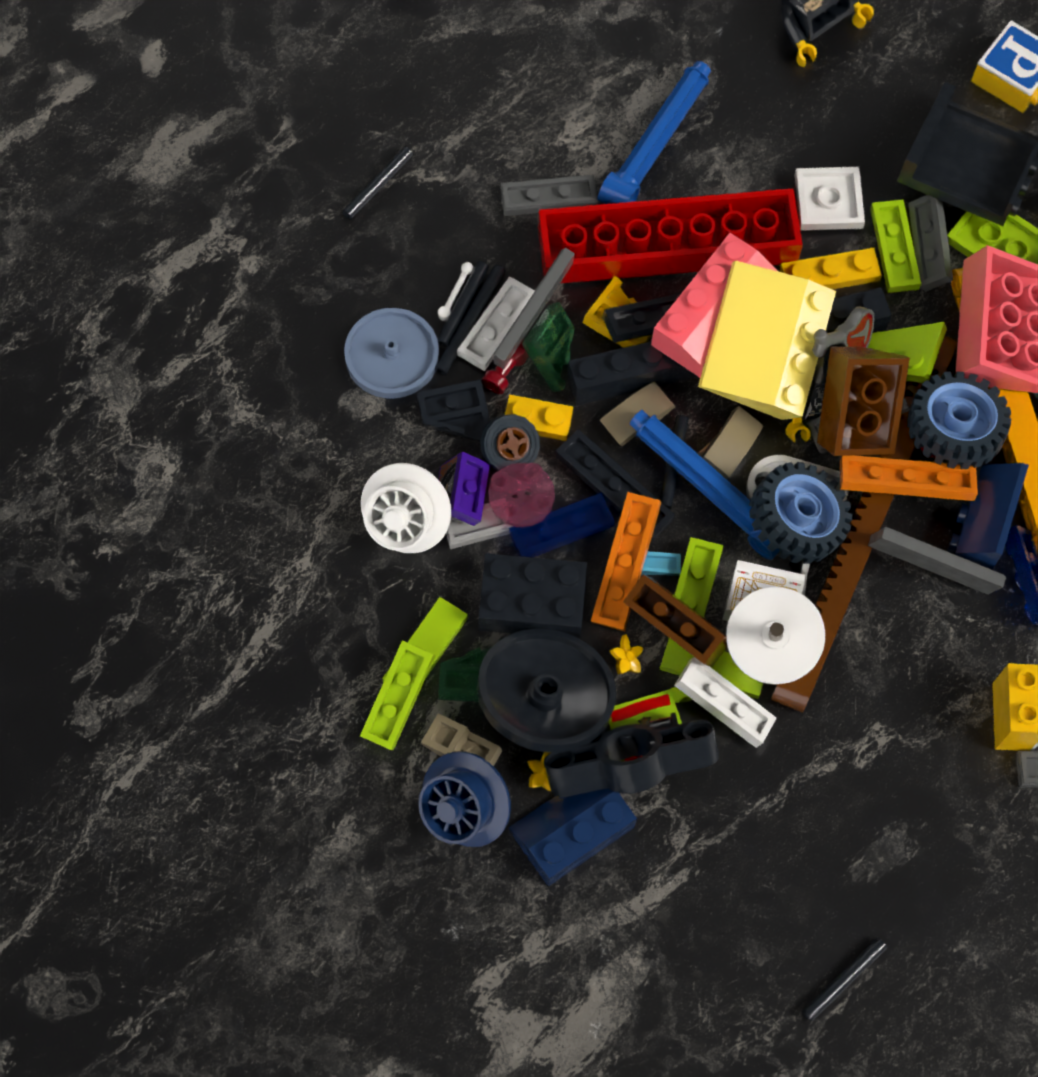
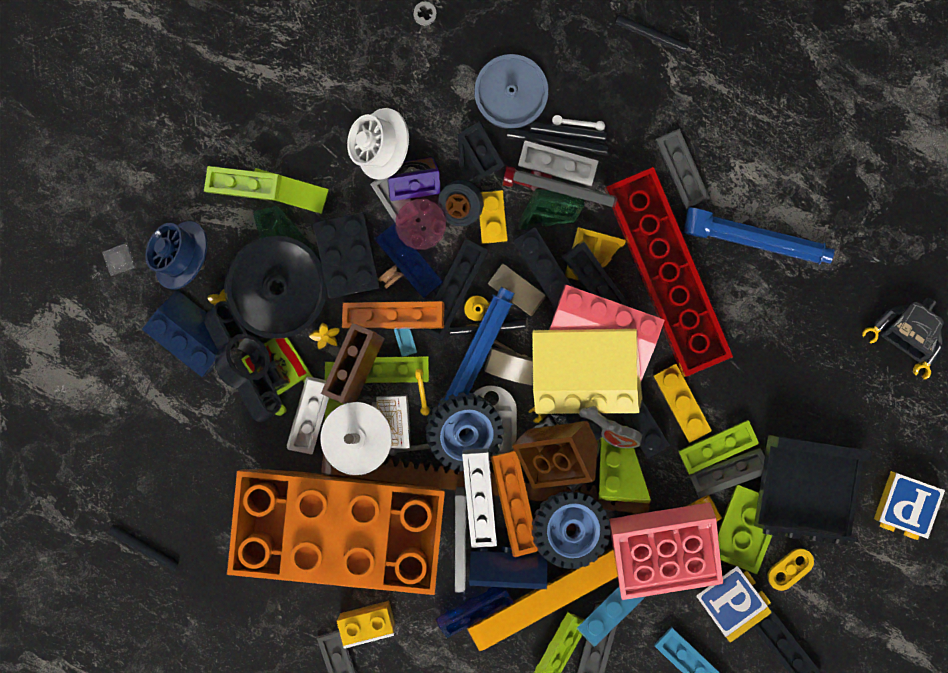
camera: 75 degrees right, 20 degrees up
dark tan slope [421,713,502,766] -> none
white plate [795,167,865,230] -> none
none -> clear plate [102,244,136,276]
none -> orange brick [227,469,445,595]
none -> medium nougat bush [379,265,404,289]
none -> light grey bush [413,1,436,26]
none -> yellow hinge [415,369,430,416]
none -> plate [462,448,497,548]
none -> yellow tile [464,295,489,321]

